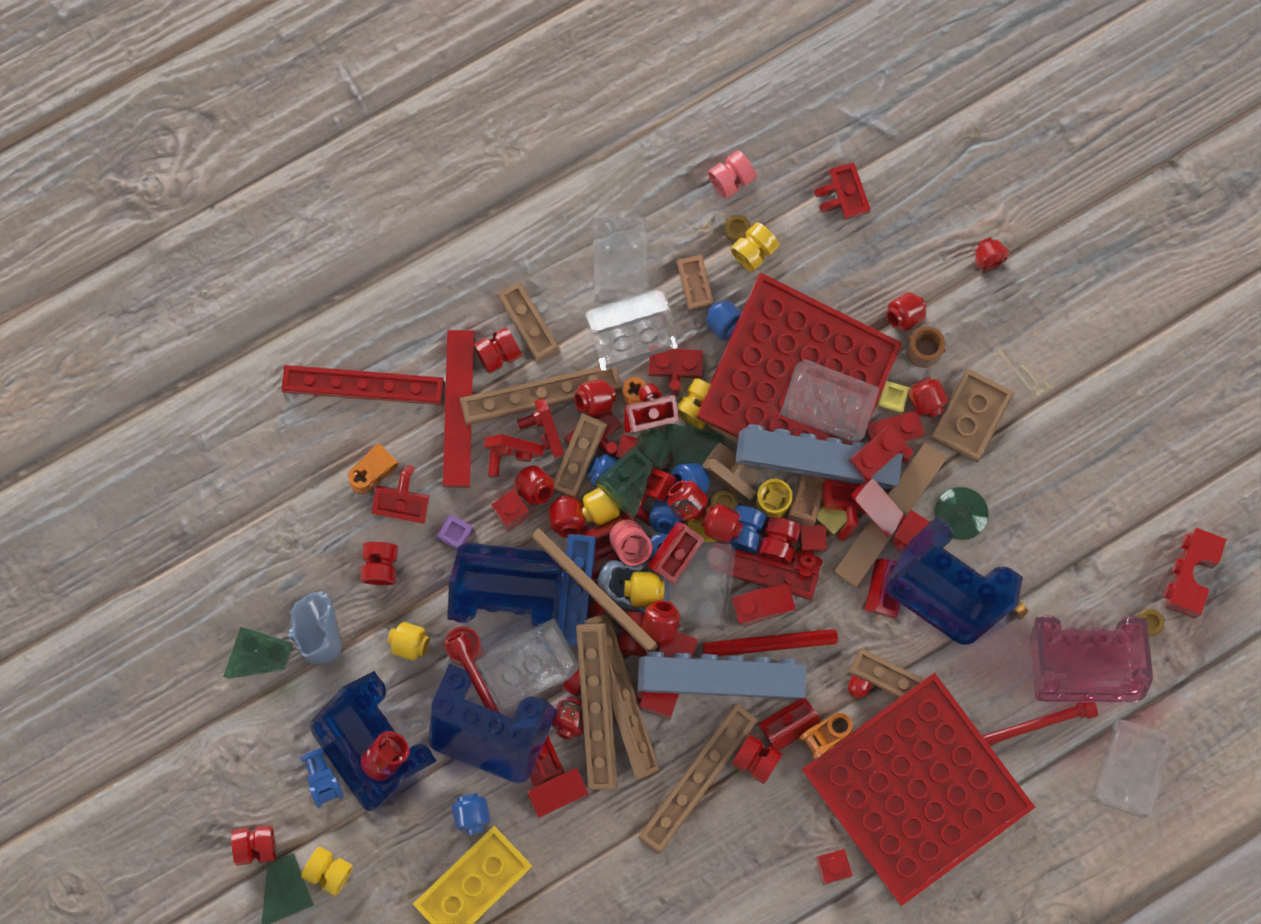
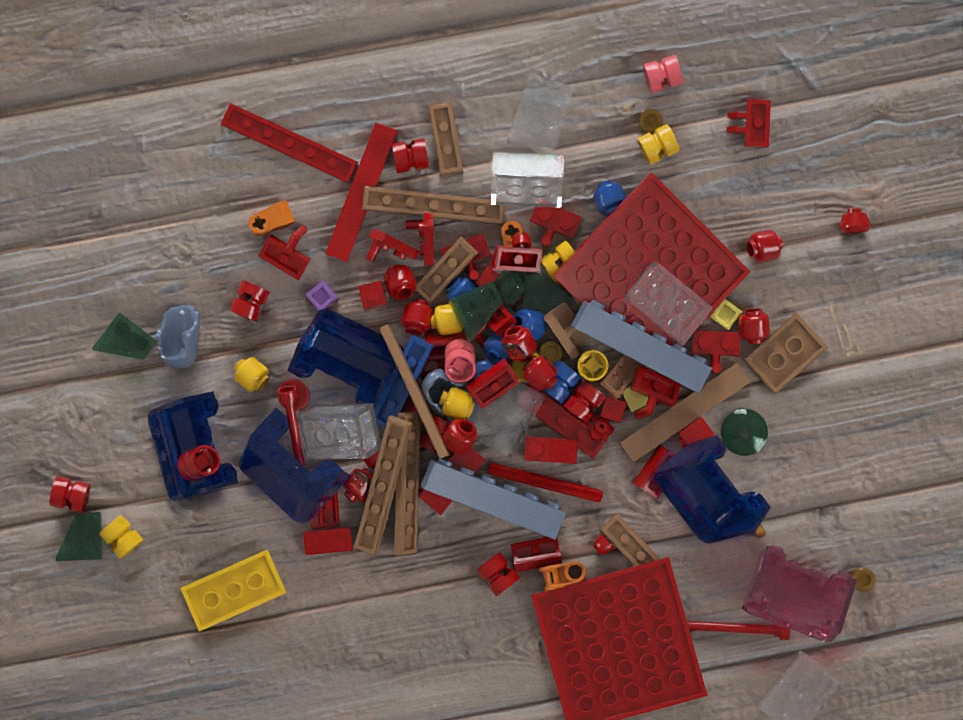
camera: 25 degrees right, 10 degrees up
blue connector [300,748,344,808] -> none
blue head [452,792,491,835] -> none
red head [574,379,616,417] -> none
medium nougat tile [638,703,758,854] -> none
nougat plate [676,255,714,312] -> none
red brick [815,849,853,886] -> none
red plate [849,424,907,481] -> none
slope [851,477,906,538] -> none
dark orange piece [907,326,946,368] -> none
red arch [1163,528,1227,619] -> none

